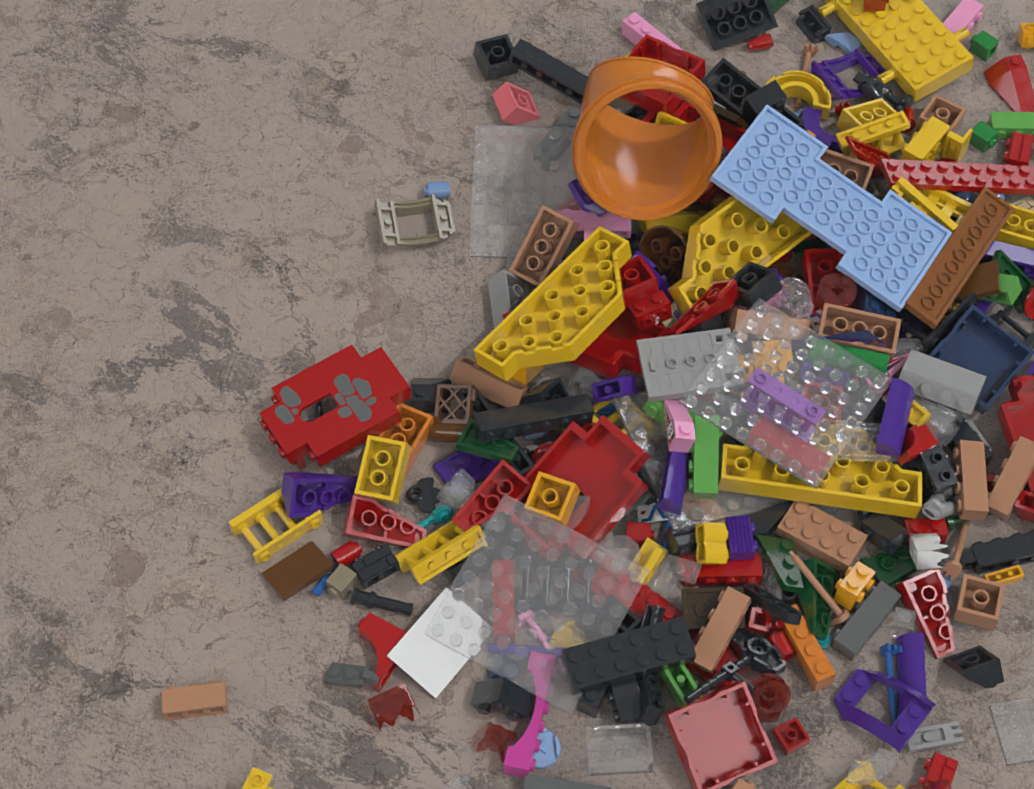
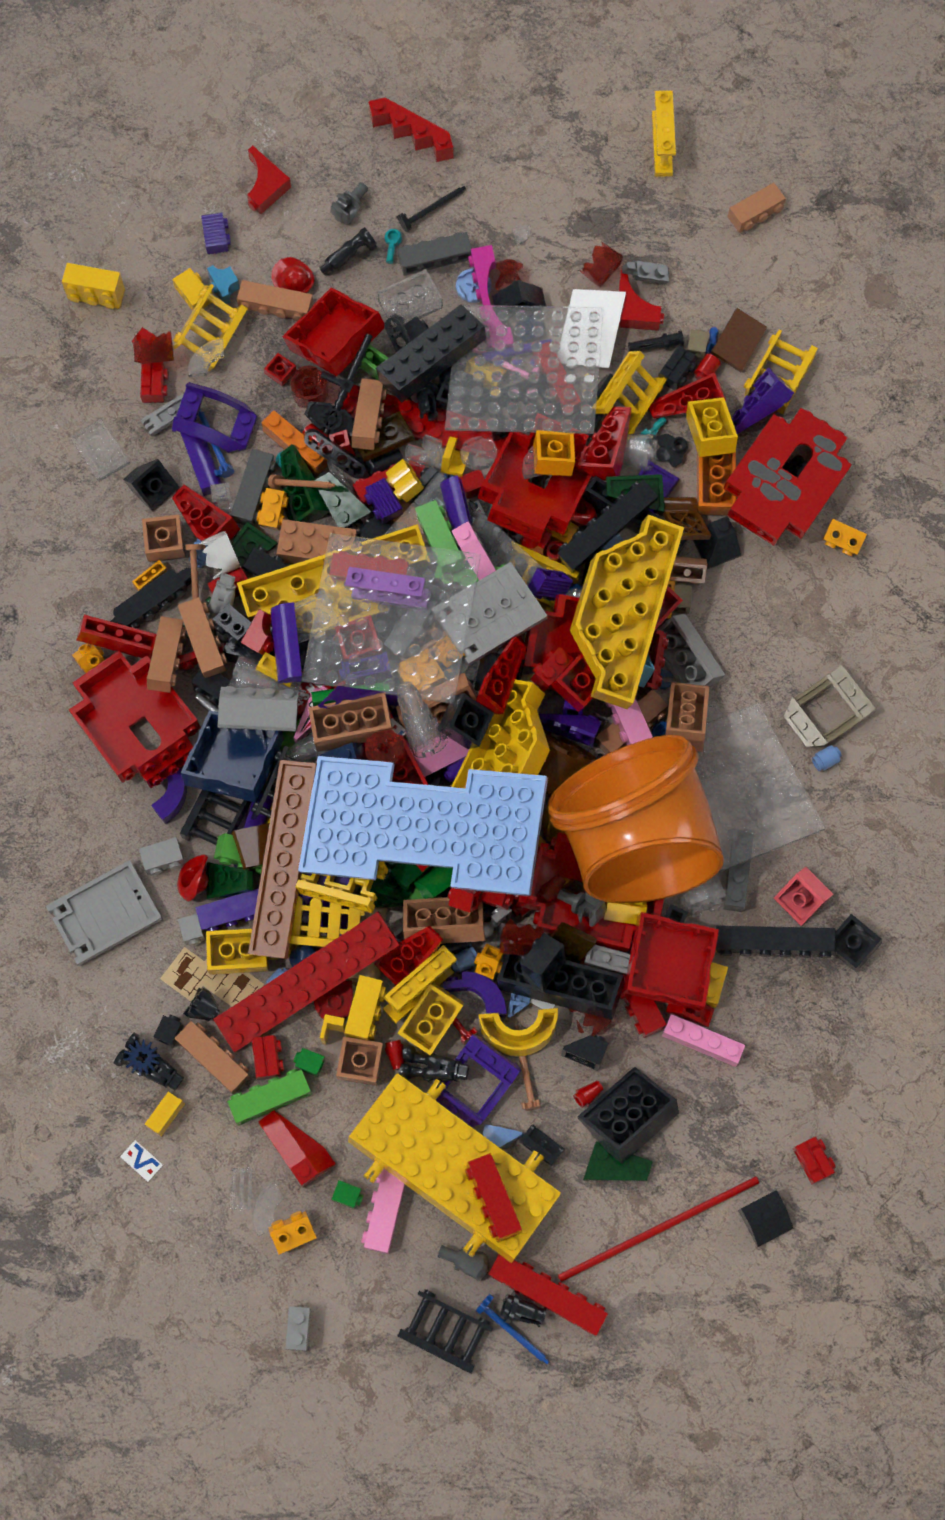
camera: 155 degrees right, 15 degrees up
none -> black slope [561,1035,609,1071]
none -> light orange brick [822,519,867,557]

